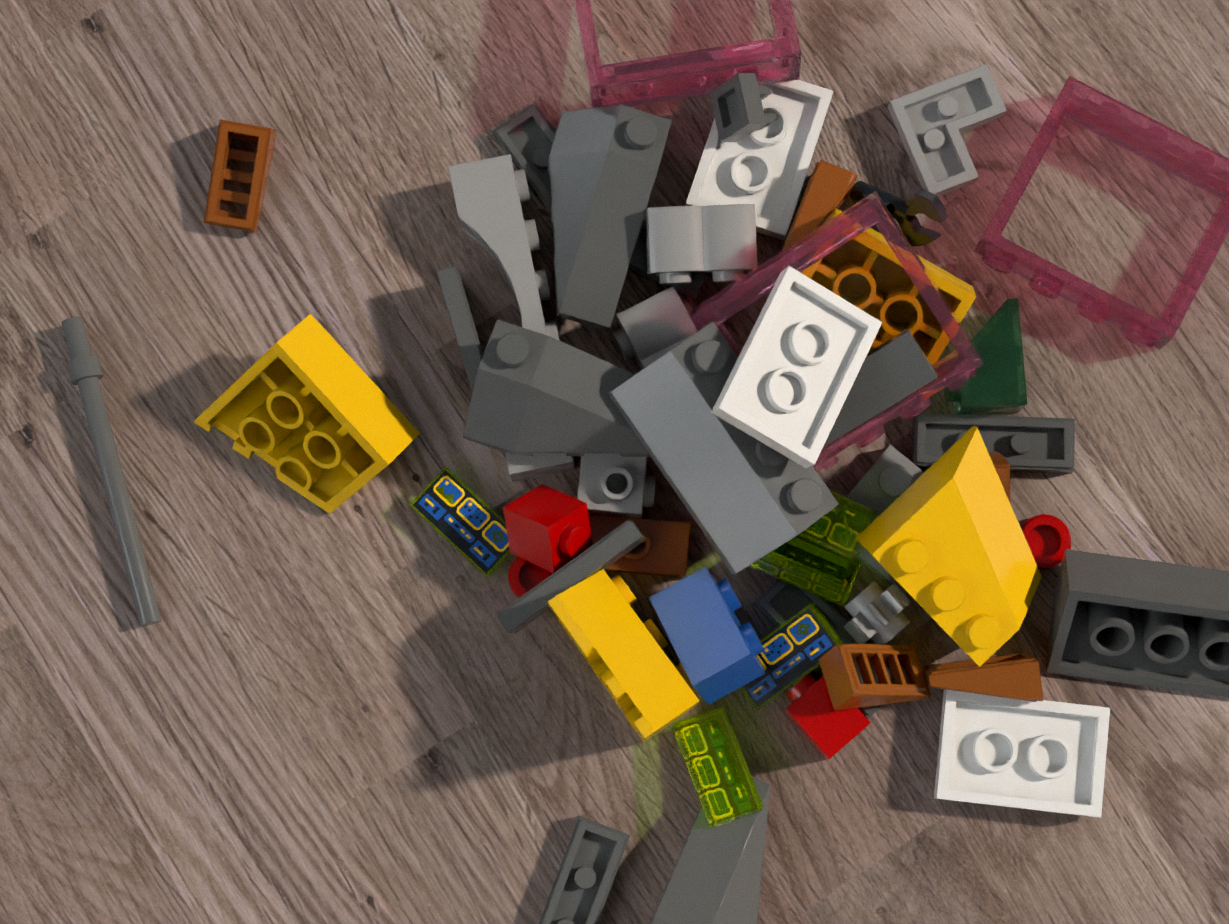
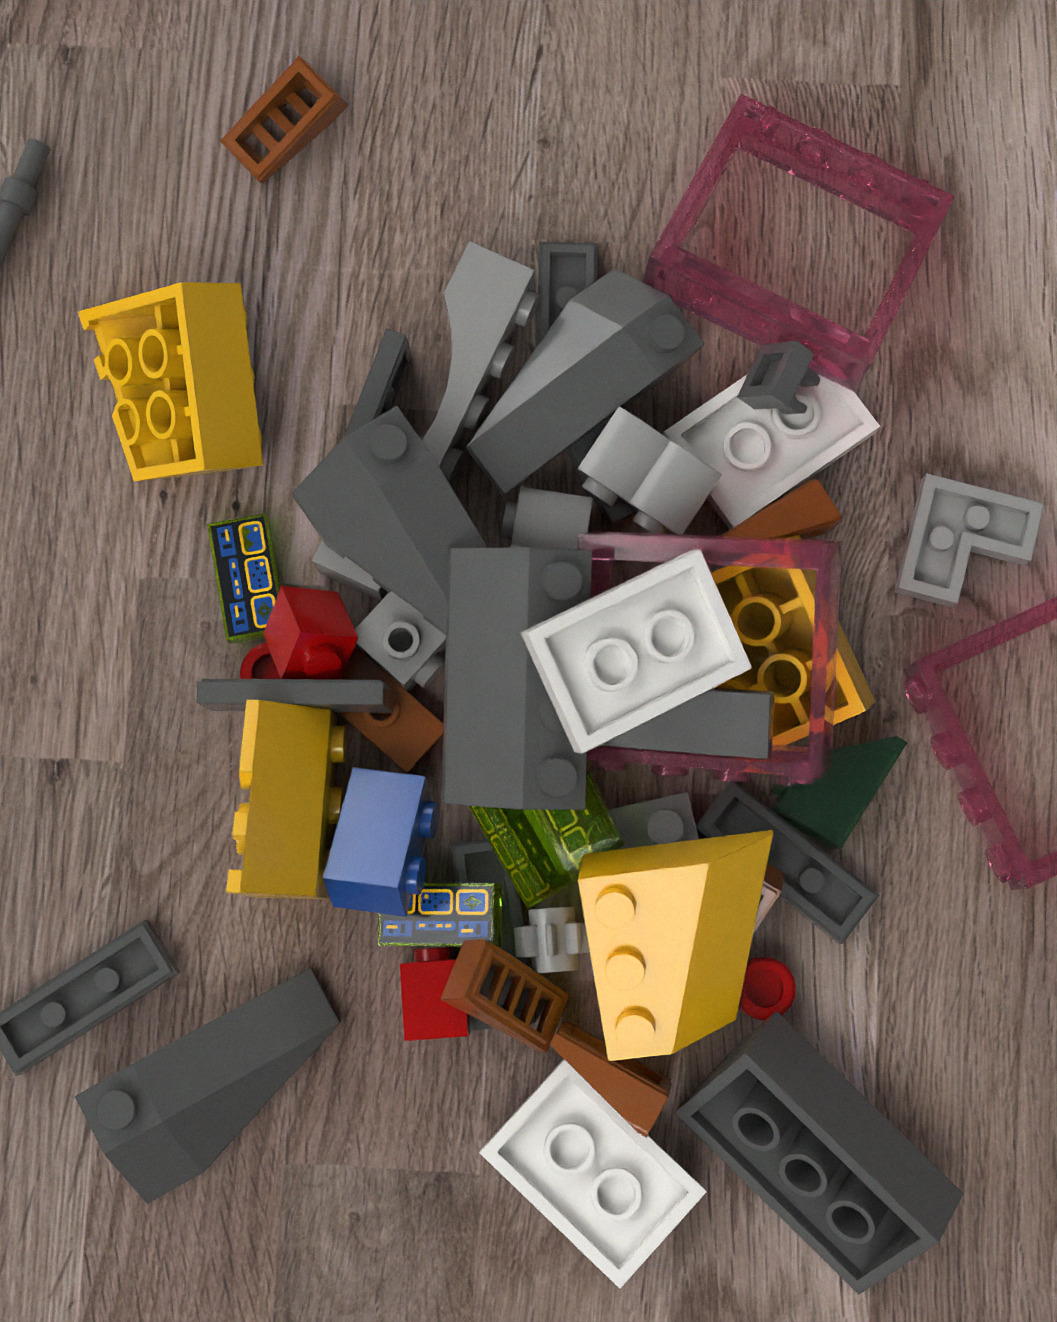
camera: 35 degrees right, 0 degrees up
clear neon green tile [671,707,764,829] -> none
black bar [851,181,948,247] -> none

